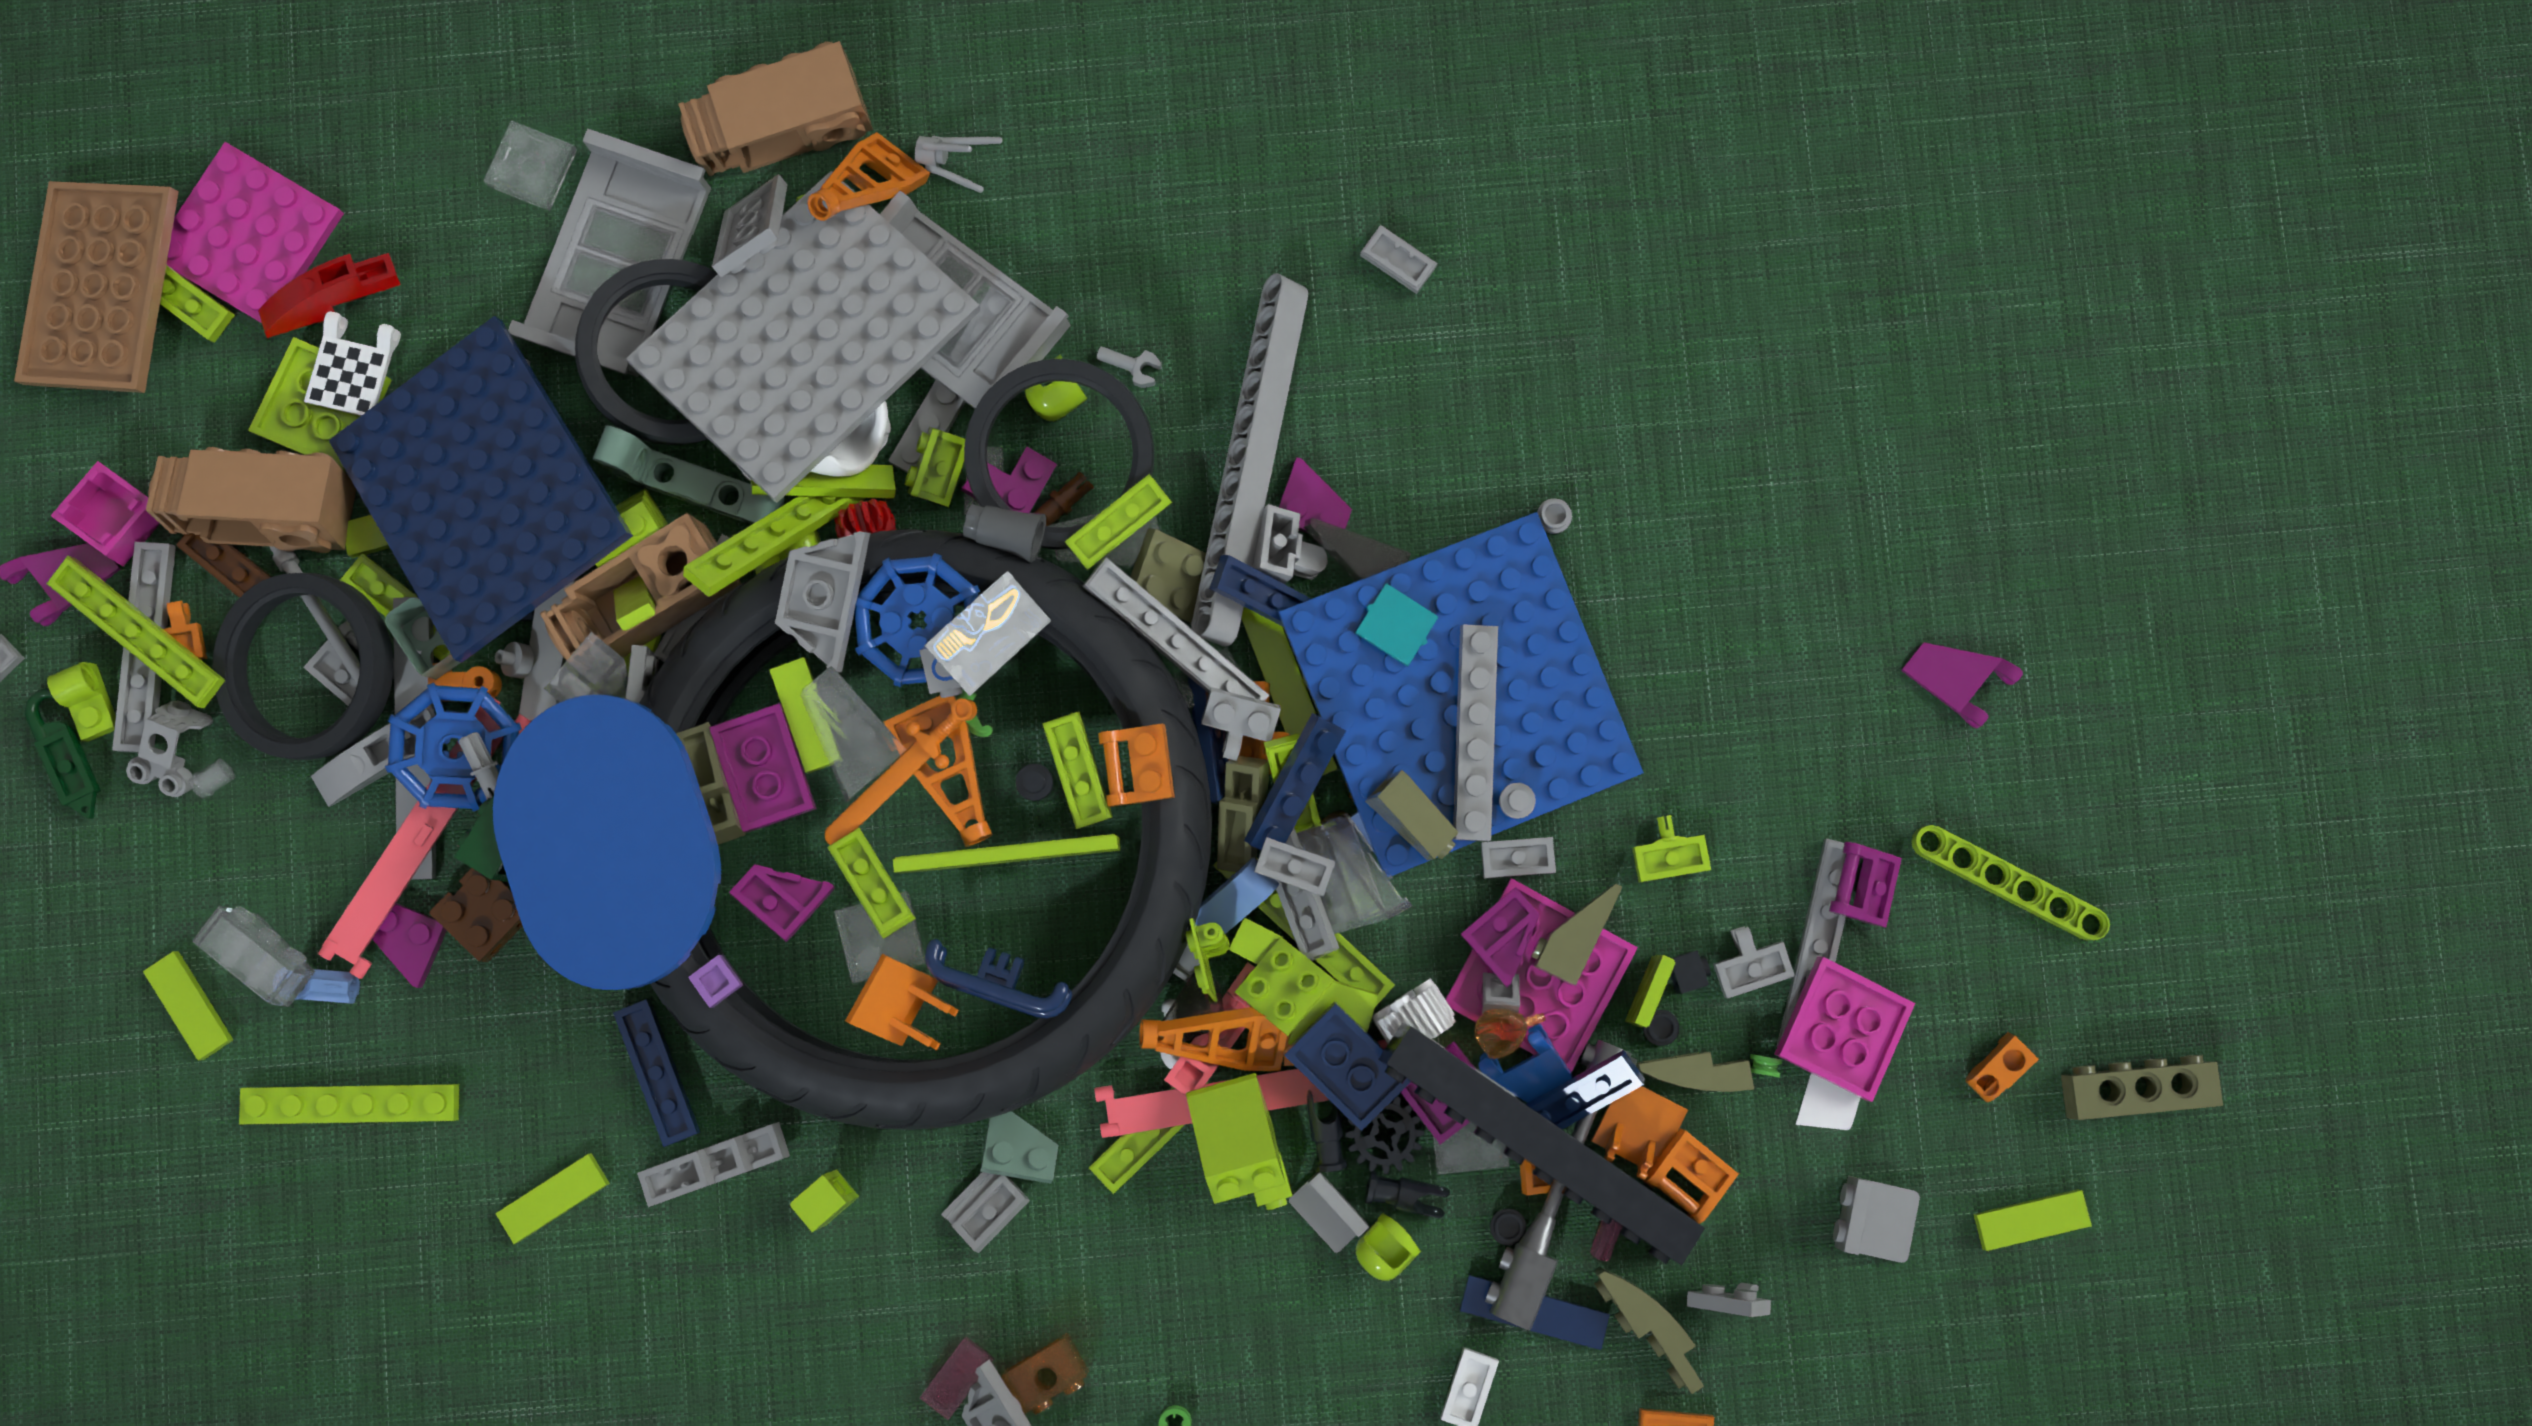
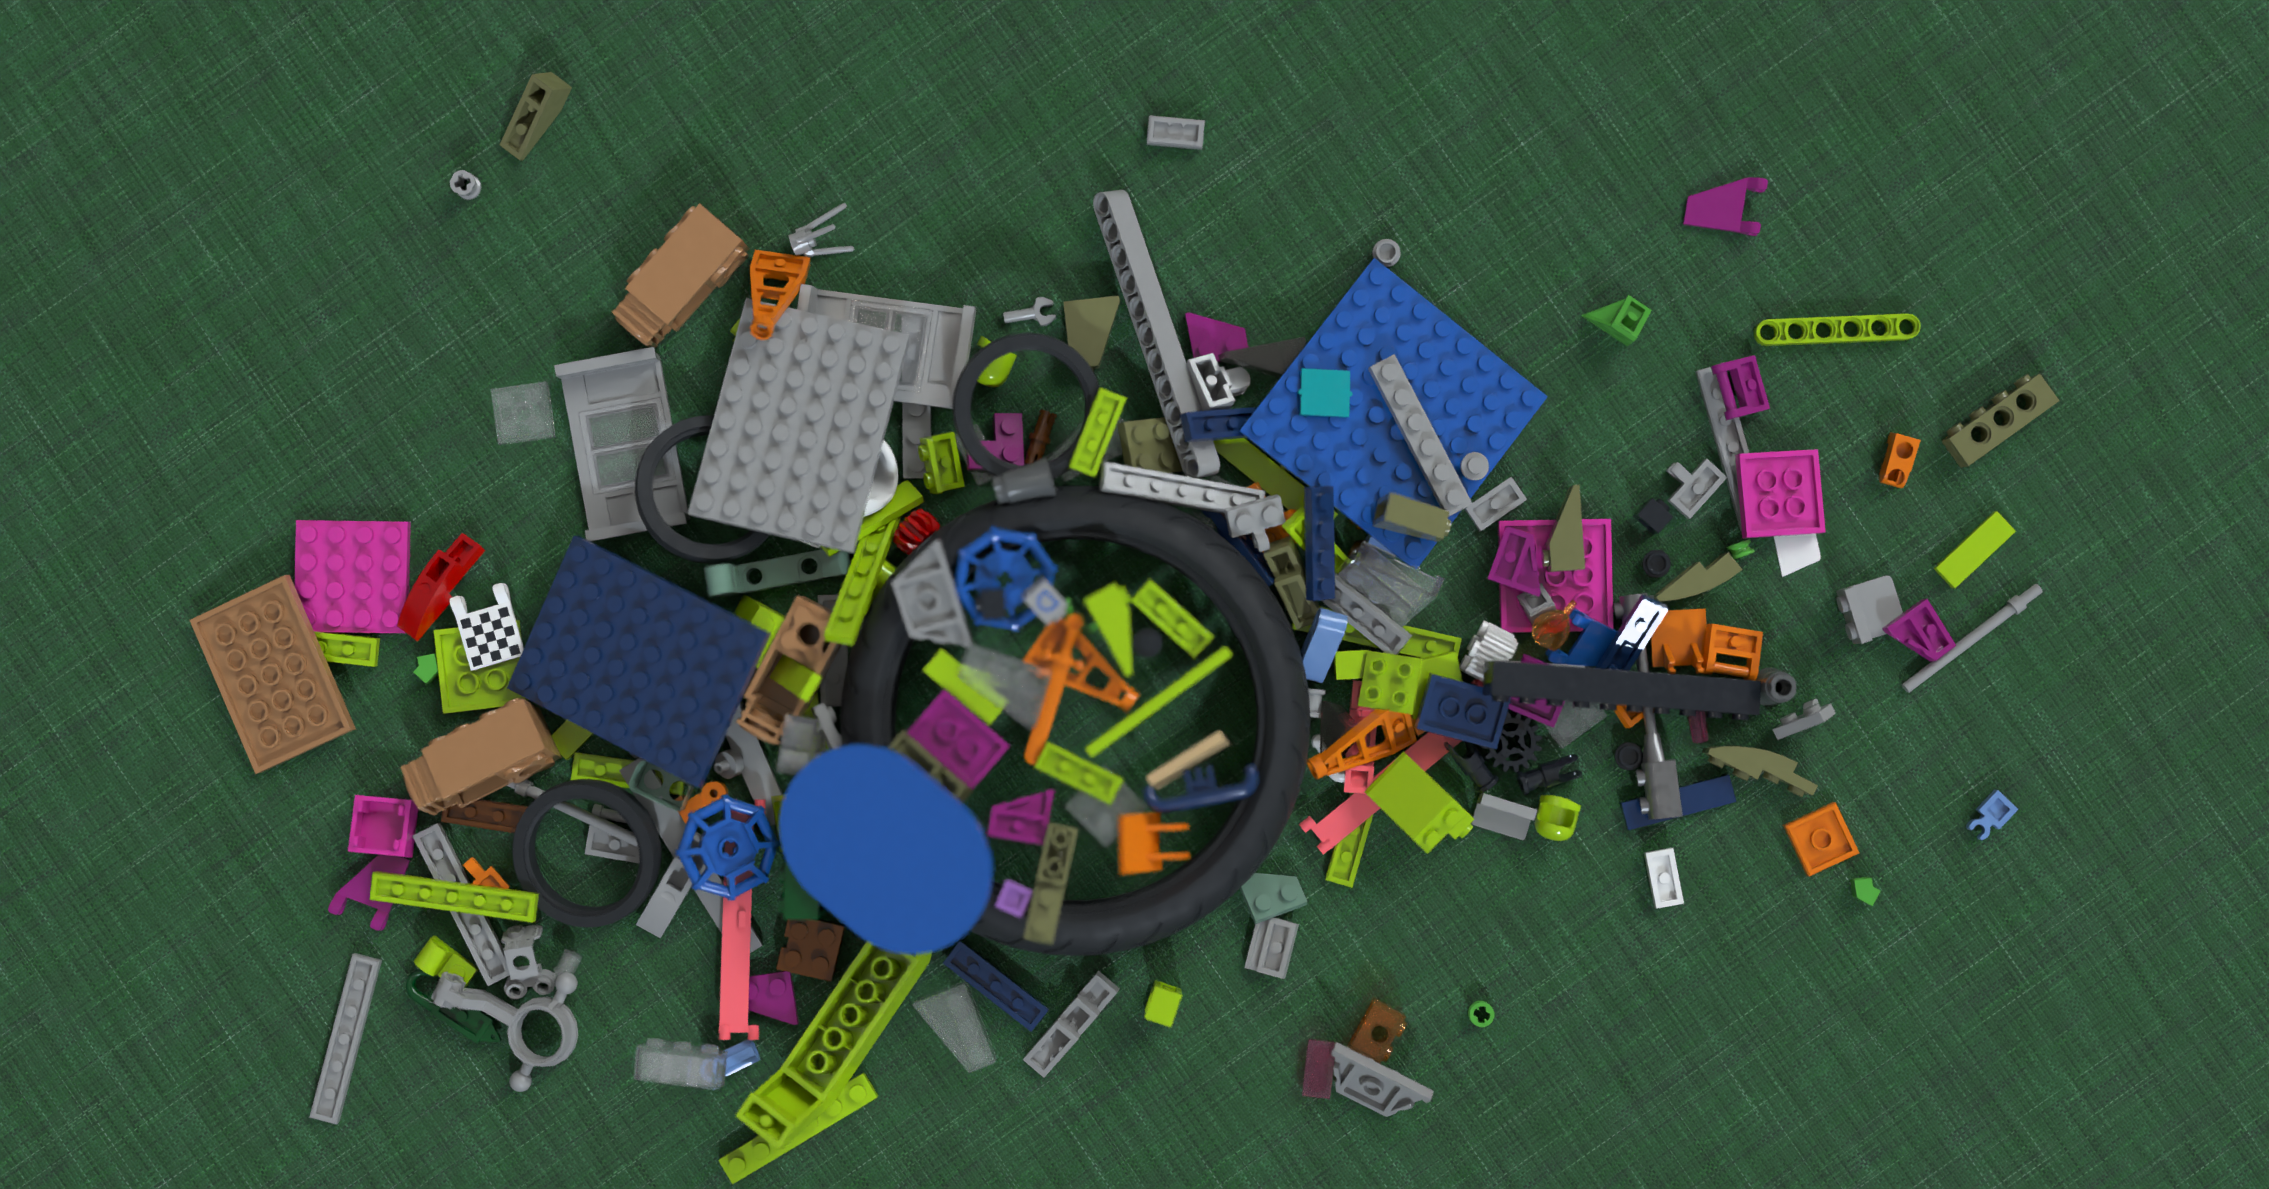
camera: 35 degrees left, 5 degrees up
lime tile [143,951,233,1061] -> none
light grey axle [459,732,499,799] -> none
lime tile [495,1153,610,1244] -> none
light grey plate [712,174,788,277] -> none
sticker [924,571,1051,696] -> none
orange plate [1098,724,1175,807] -> none
lime hinge [1186,918,1230,1002] -> none
light grey plate [1254,837,1336,896] -> none
lime tile [1625,955,1676,1028] -> none
lime plate [1632,815,1711,883] -> none
none -> bright green piece [413,653,439,684]
none -> light grey piece [431,972,578,1092]
none -> lime slope [736,941,933,1150]
none -> clear wedge [912,981,997,1073]
none -> black plate [975,586,1006,620]
none -> olive slope [1024,823,1078,945]
none -> olive slope [1063,296,1120,372]
none -> lime slope [1085,583,1132,676]
none -> tan tile [1146,731,1230,790]
none -> bright green slope [1581,295,1652,346]
none -> dark grey plant [1755,668,1796,707]
none -> magenta wing [1882,599,1956,661]
none -> light grey bar [1902,584,2043,693]

